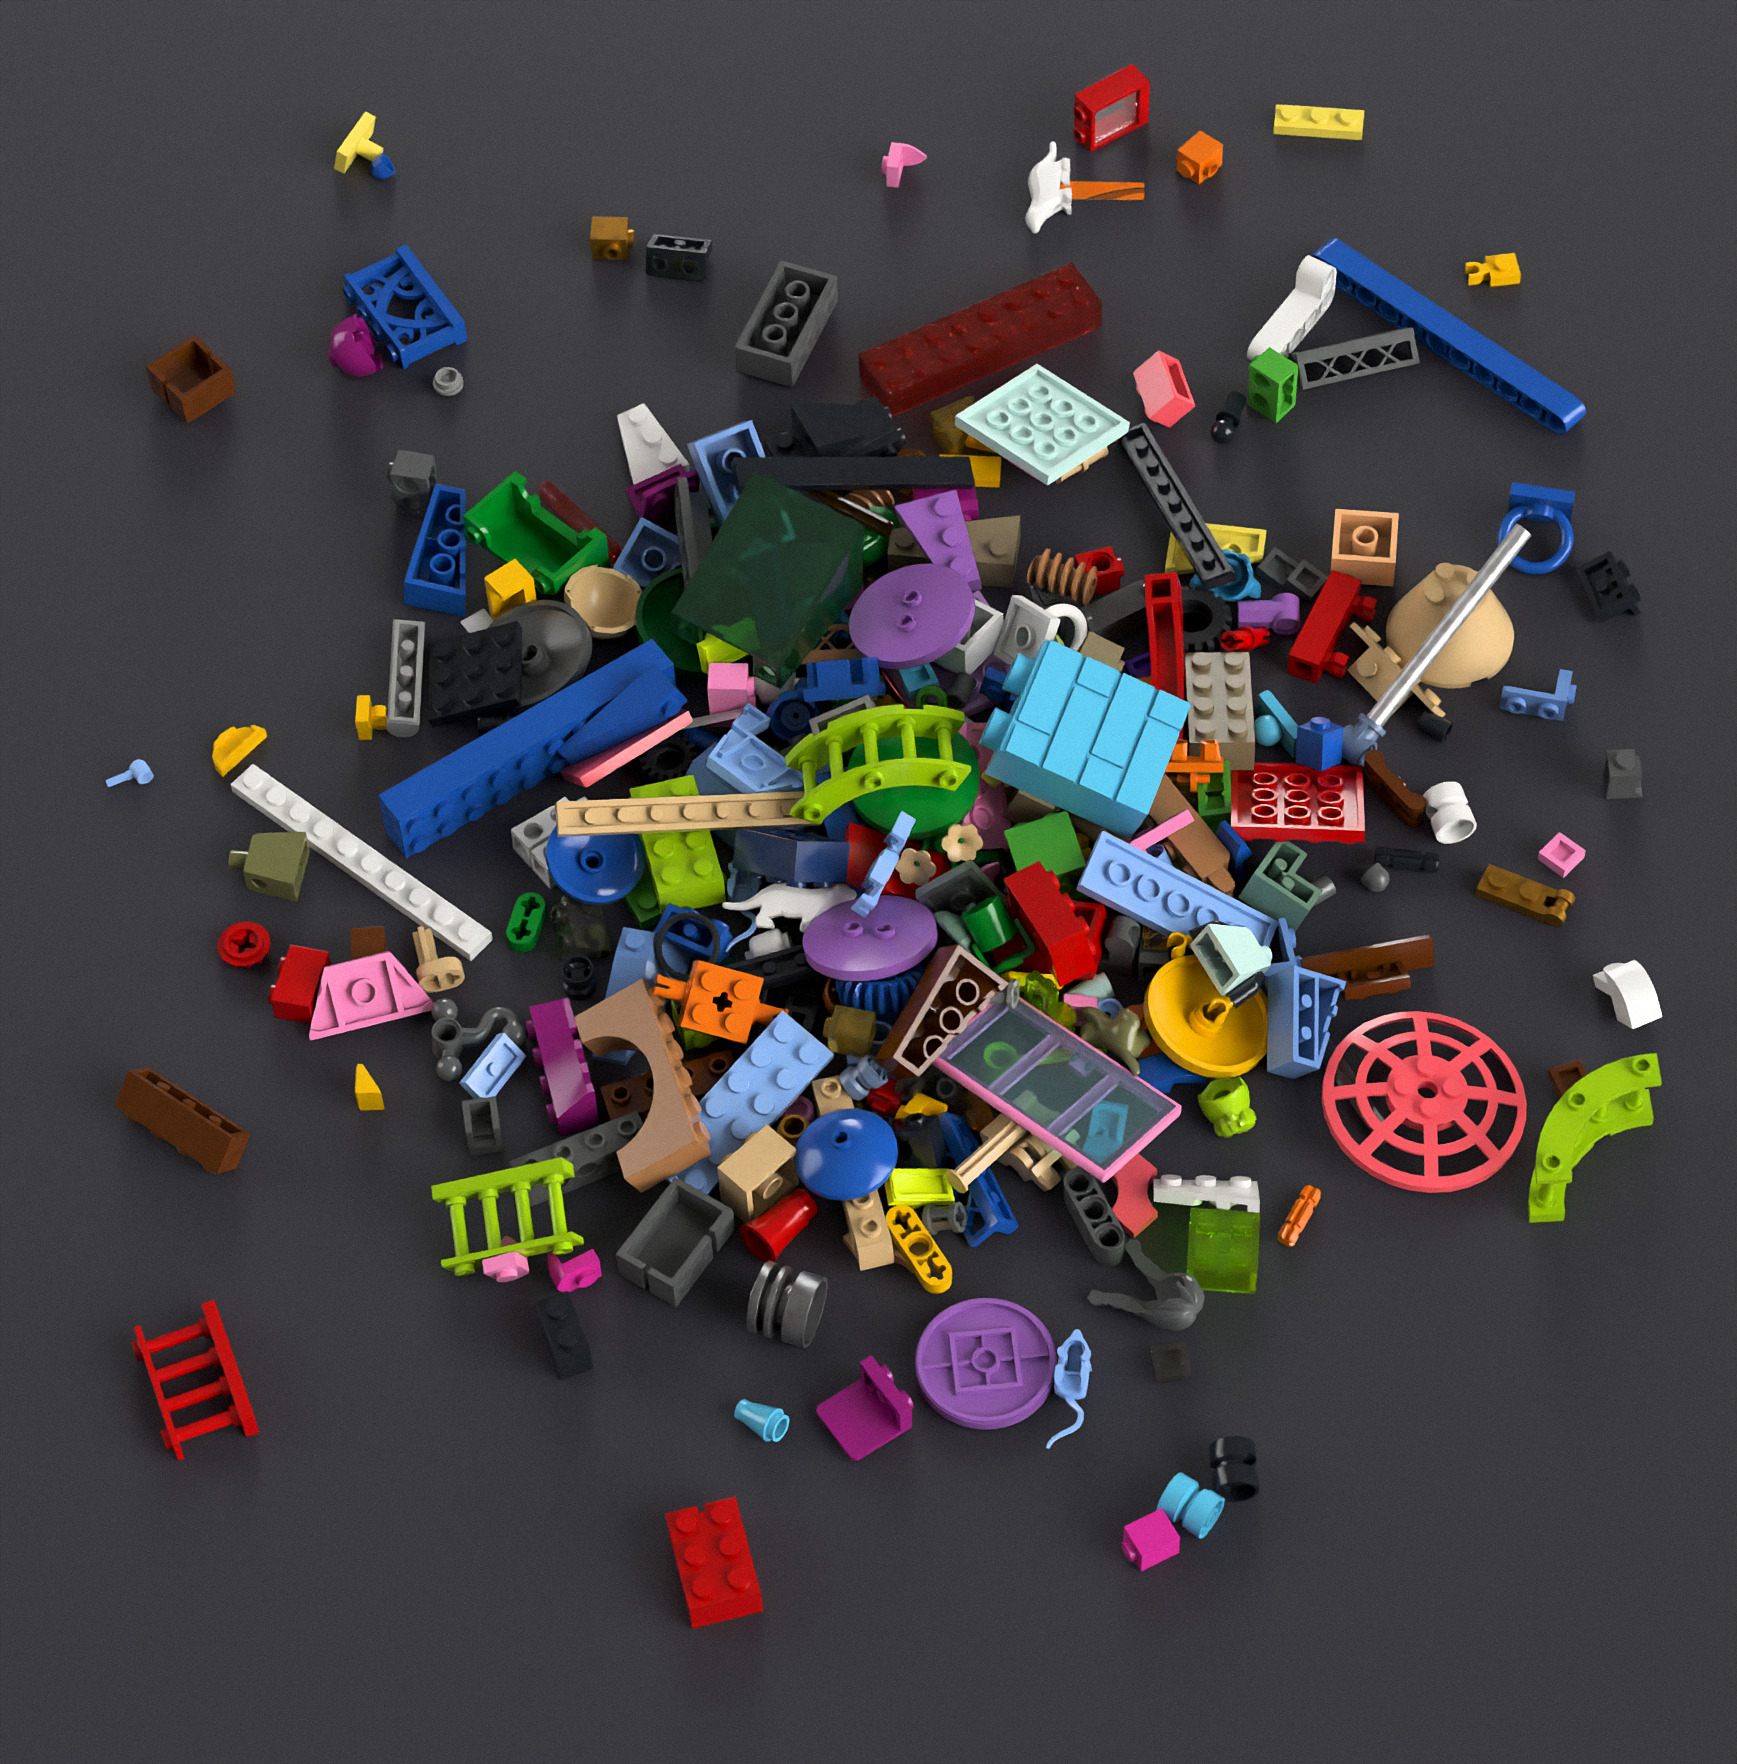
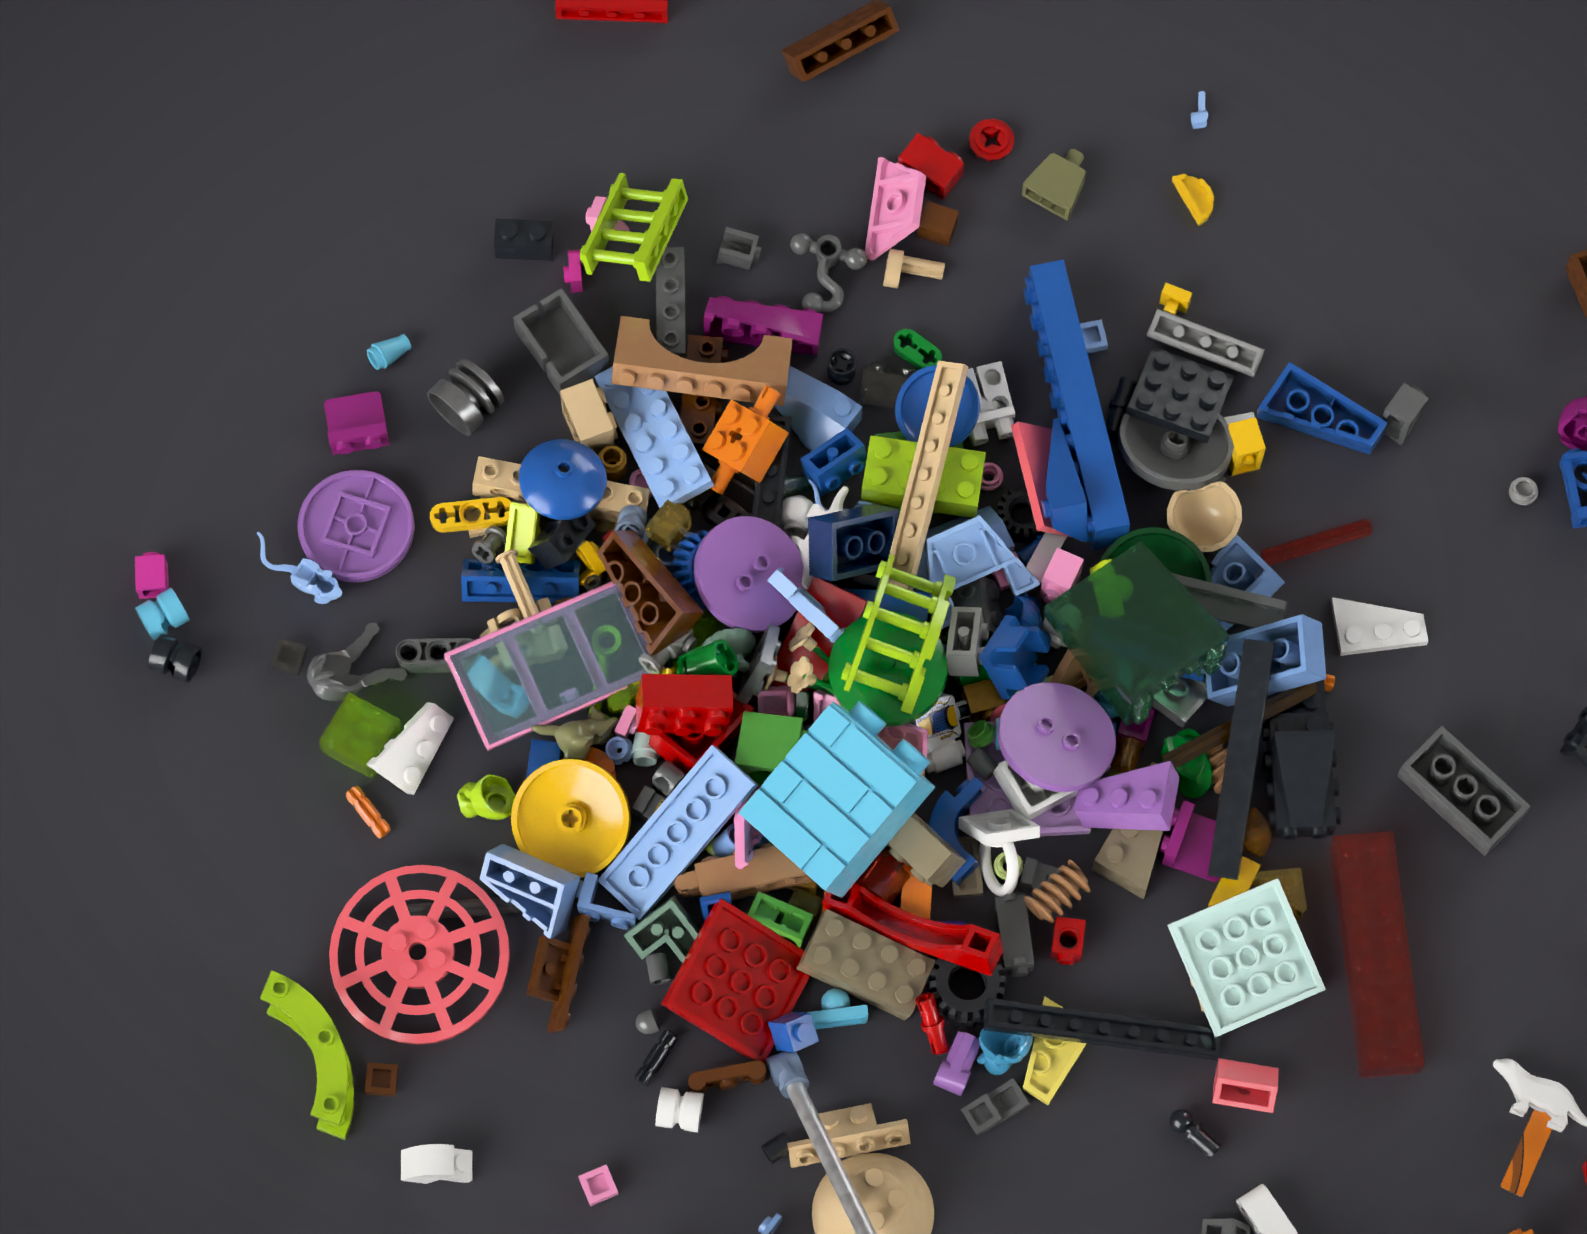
camera: 110 degrees right, 15 degrees up
white plate [231,764,493,961] -> none
yellow slope [355,1064,384,1111] -> none
light blue plate [459,1033,526,1099] -> none
green windscreen [463,471,610,595] -> none
magenta bracket [625,464,700,522] -> none
black piece [655,912,720,979] -> none
red piece [665,1496,763,1629] -> none
red plant [739,1188,818,1263] -> none
coral tile [1110,1153,1158,1239] -> none
orange hips [1165,739,1224,793] -> none
light aqua torso [1166,920,1272,1024] -> none
bright green brick [1247,347,1298,423] -> none
red brick [1287,570,1377,684] -> none
light nougat brick [1330,509,1399,587] -> none
pearl gold plate [1475,864,1575,927] -> none

